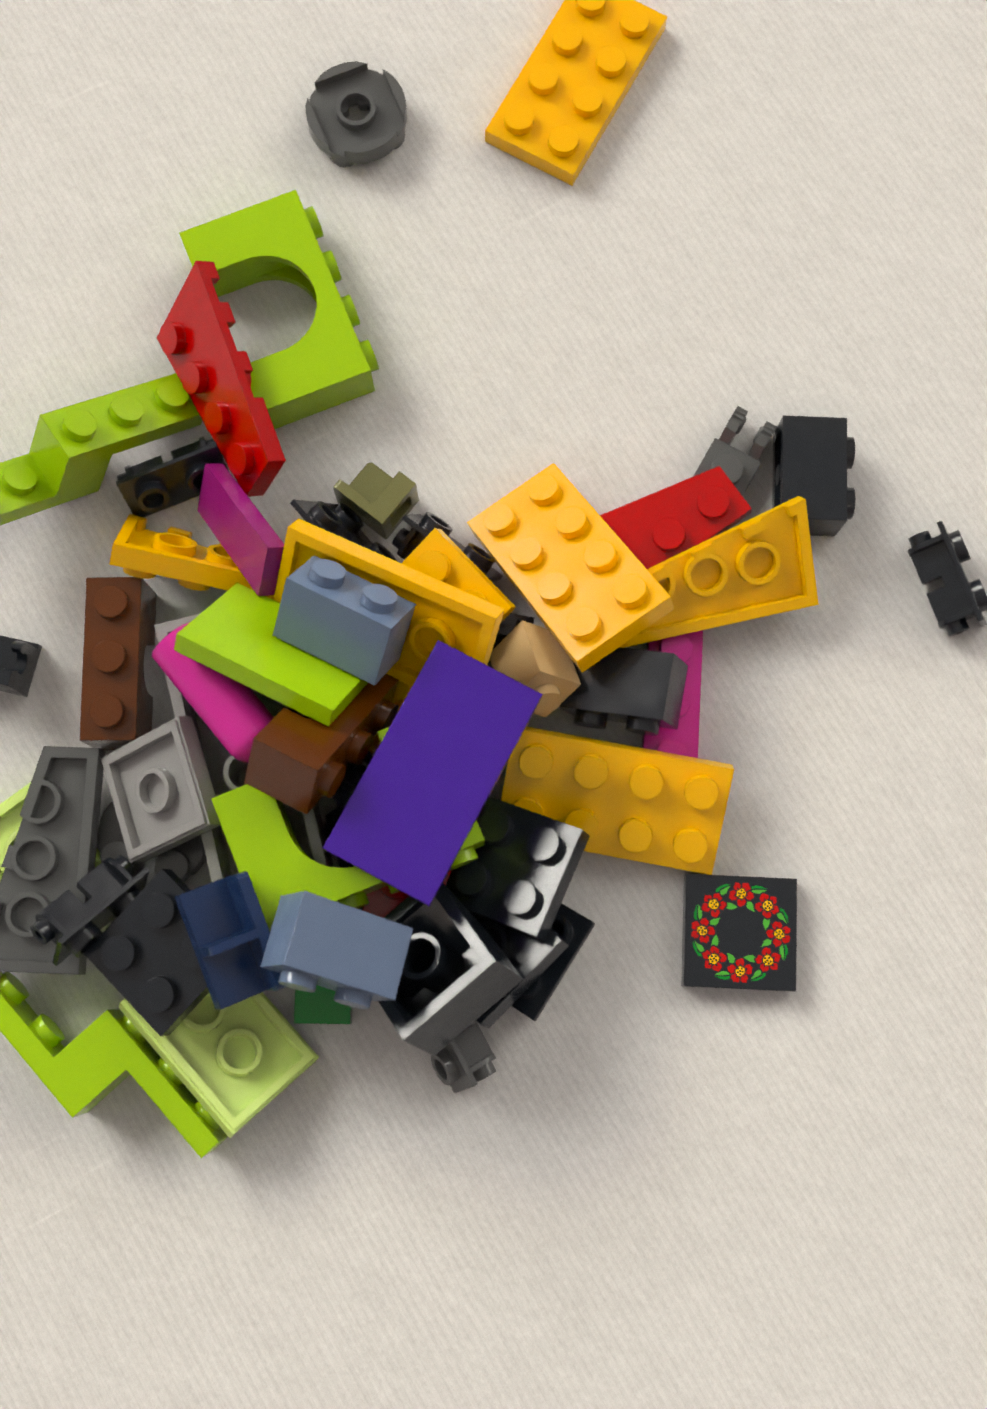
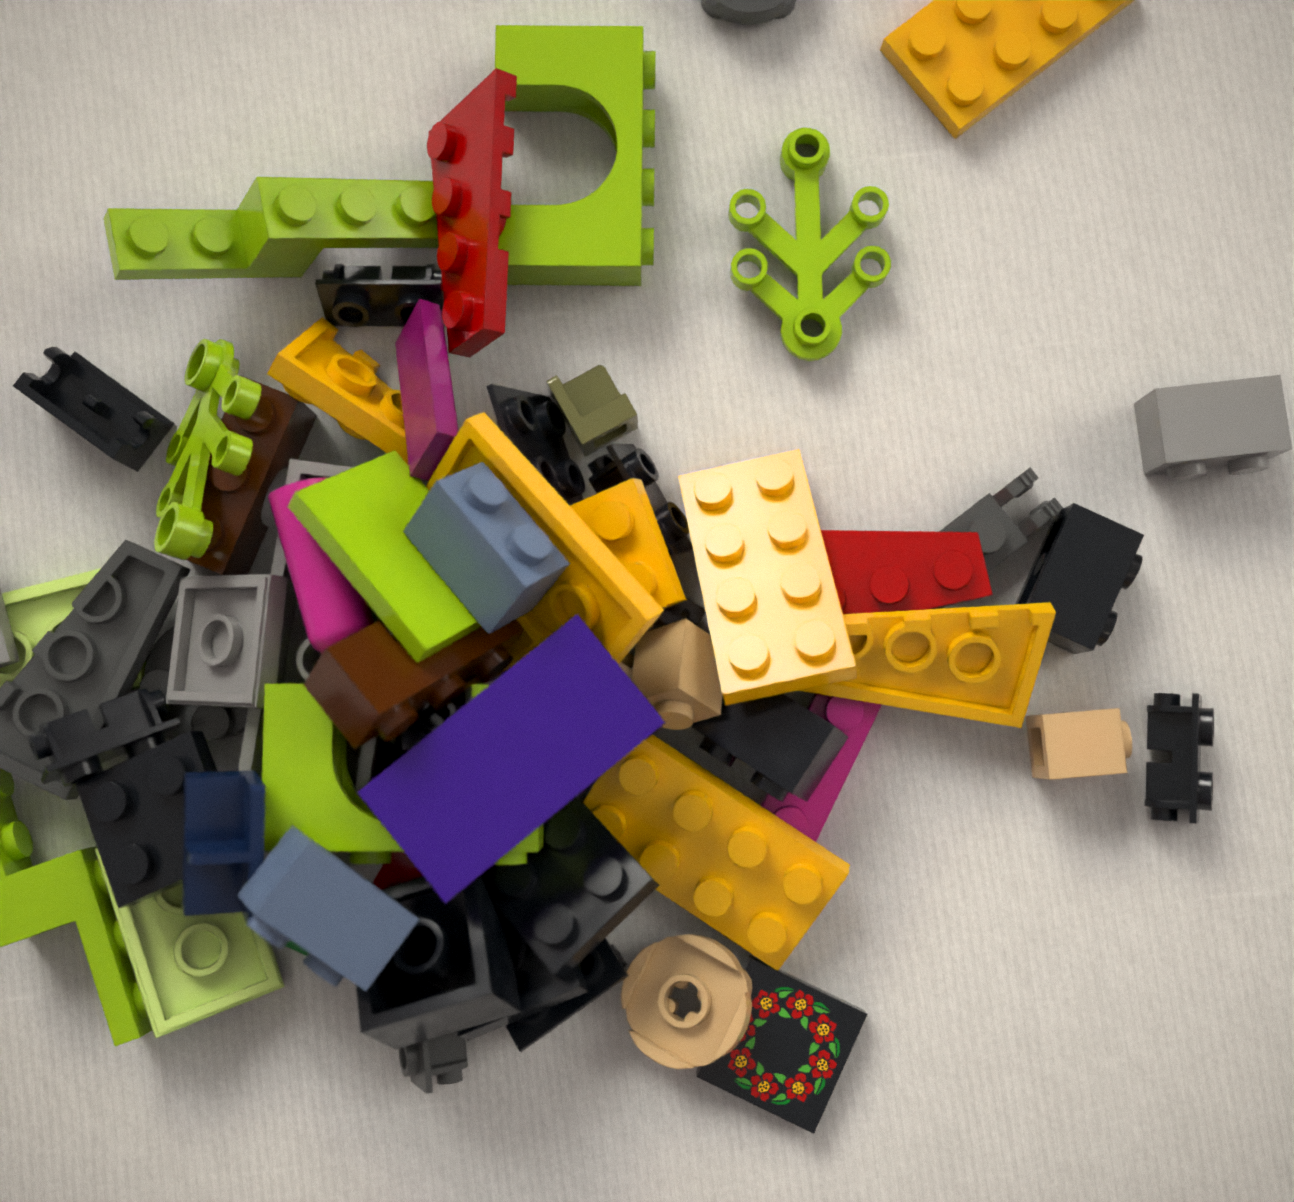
camera: 25 degrees right, 5 degrees up
none -> lime plant [154,338,261,560]
none -> tan plate [621,934,753,1069]
none -> lime plant [728,128,891,361]
none -> tan brick [1025,708,1132,780]
none -> light grey brick [1134,375,1292,482]

